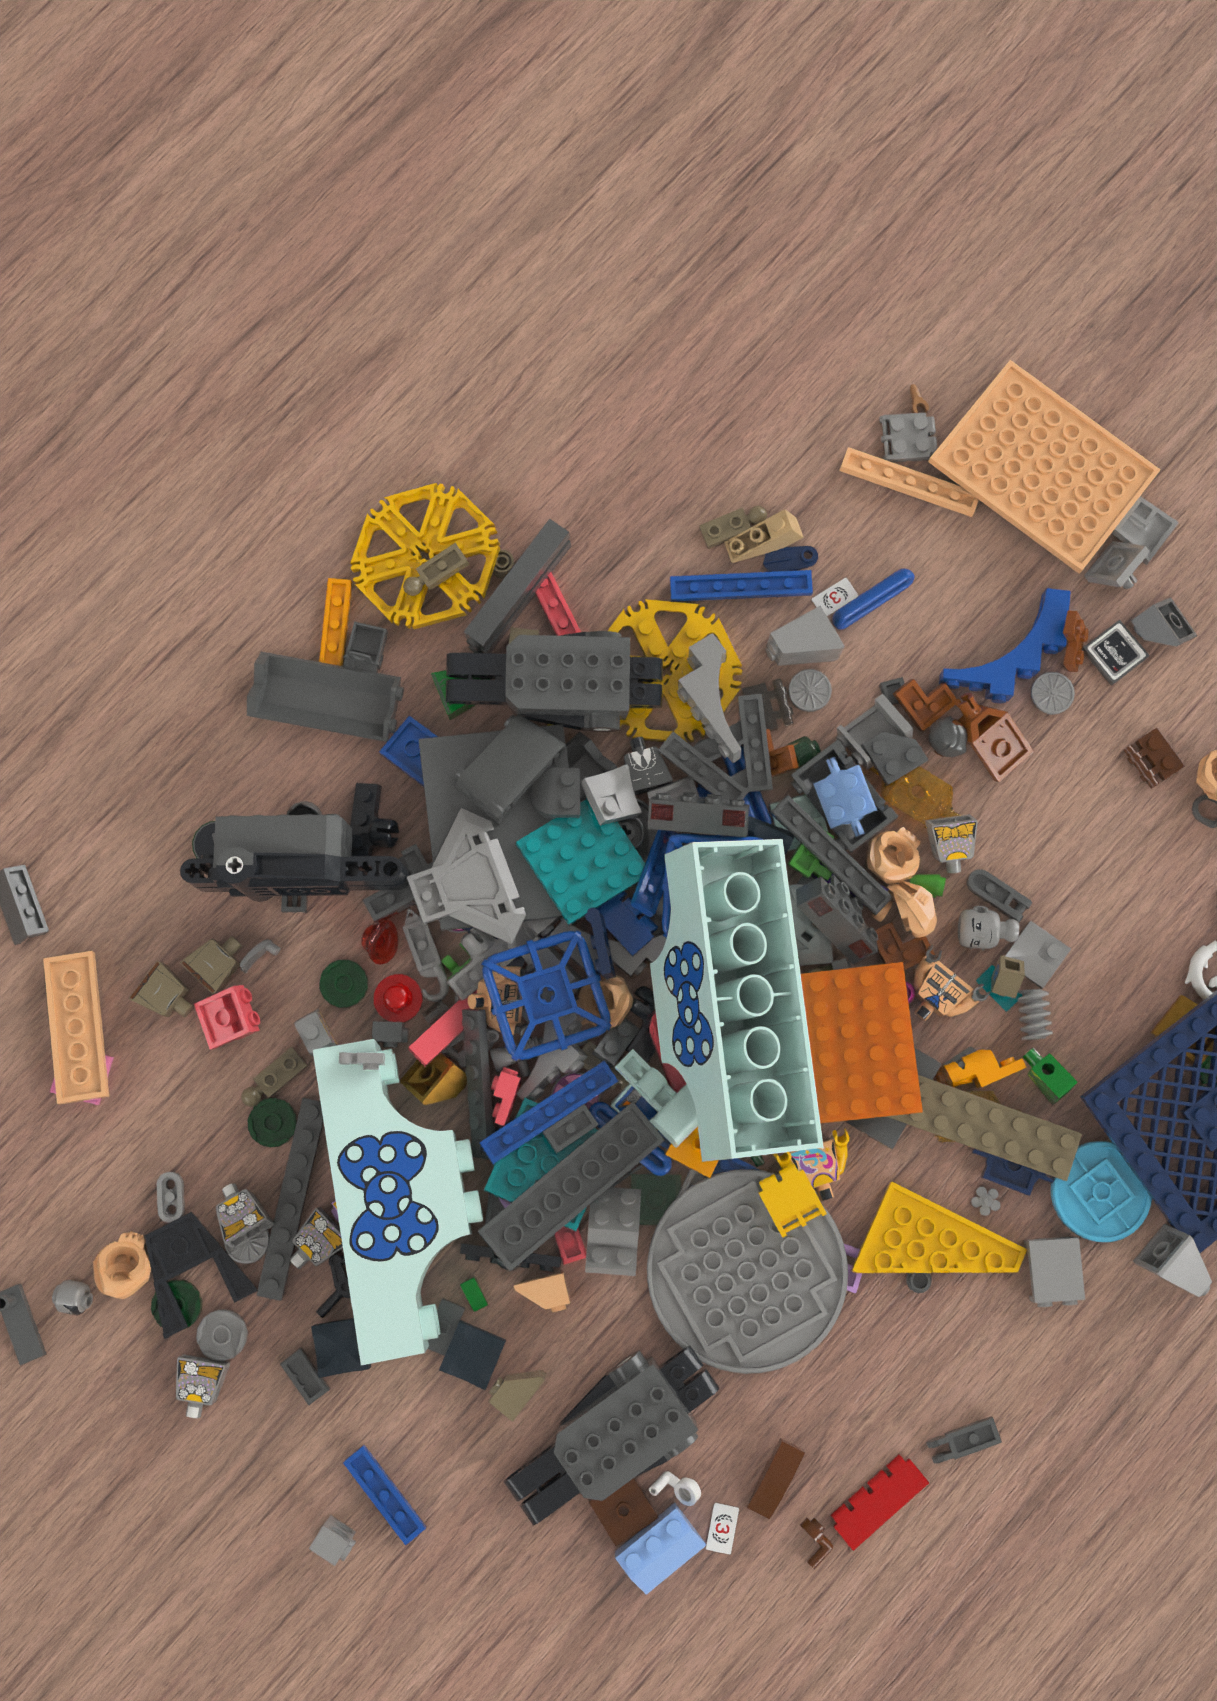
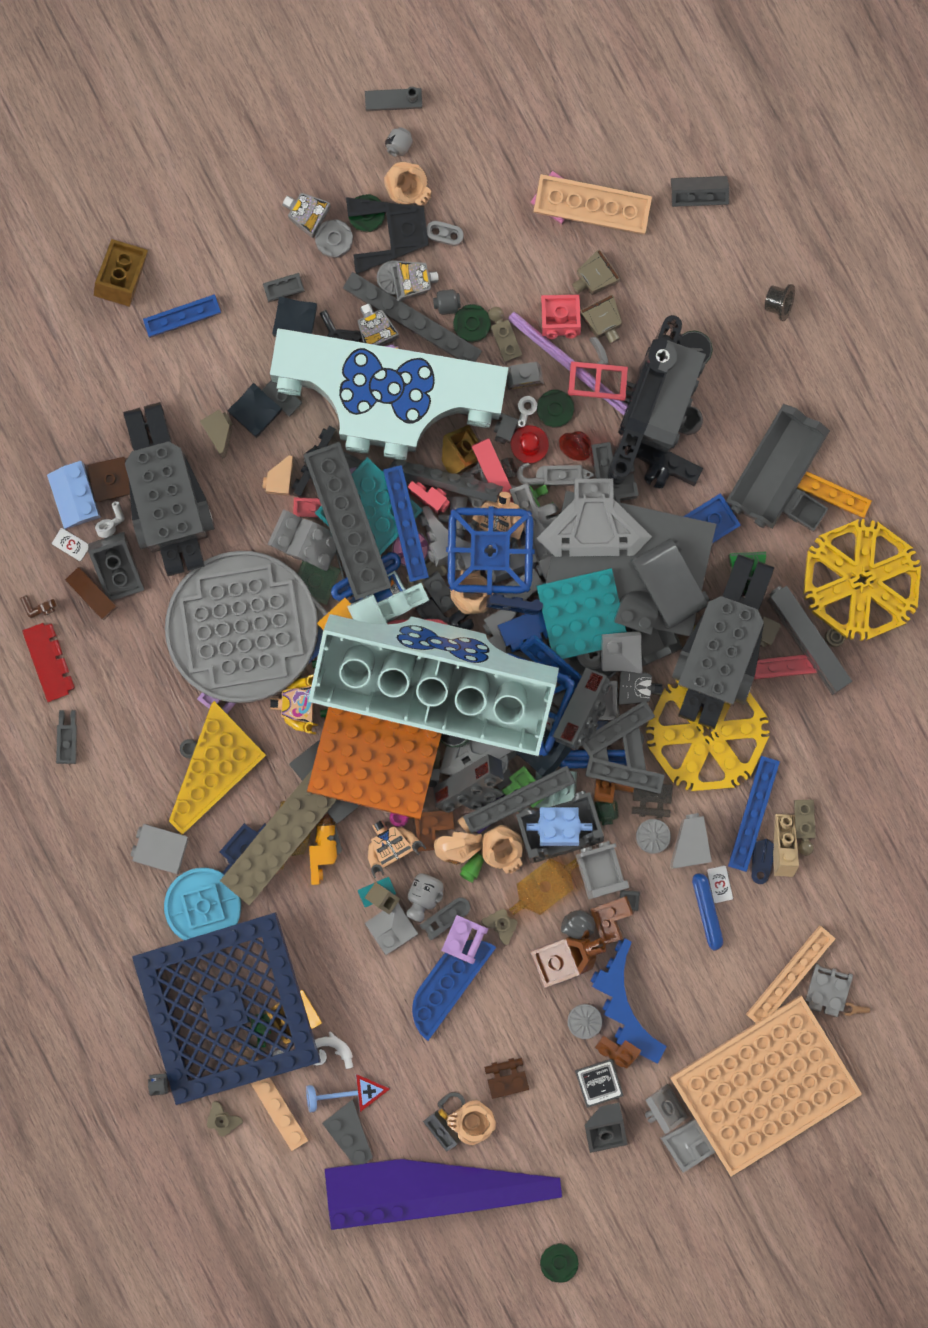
camera: 110 degrees right, 5 degrees up
light grey brick [309,1515,356,1566] -> none
light grey plate [339,1052,385,1070] -> none
dark tan plate [403,543,470,596] -> none
green piece [460,1277,488,1312] -> none
dark grey plate [543,1104,598,1154] -> none
light grey arch [677,633,741,763] -> none
yellow plate [758,1163,827,1238] -> none
dark grey plate [861,732,929,786] -> none
light grey torso [925,814,978,873] -> none
light grey plant [971,1187,1001,1216] -> none
light grey piece [1018,989,1053,1040] -> none
green torso [1023,1048,1078,1105] -> none
light grey slope [1133,1224,1212,1297] -> none
none -> dark grey slope [88,532,144,601]
none -> pearl gold slope [93,239,148,307]
none -> blue plate [412,940,496,1041]
none -> dark grey head [433,289,461,315]
none -> lavender plate [441,915,488,964]
none -> dark tan animal [481,909,517,945]
none -> lavender axle [508,312,627,415]
none -> white plate [518,396,537,428]
none -> coral window [567,361,628,401]
none -> clear smoke piece [765,284,795,321]

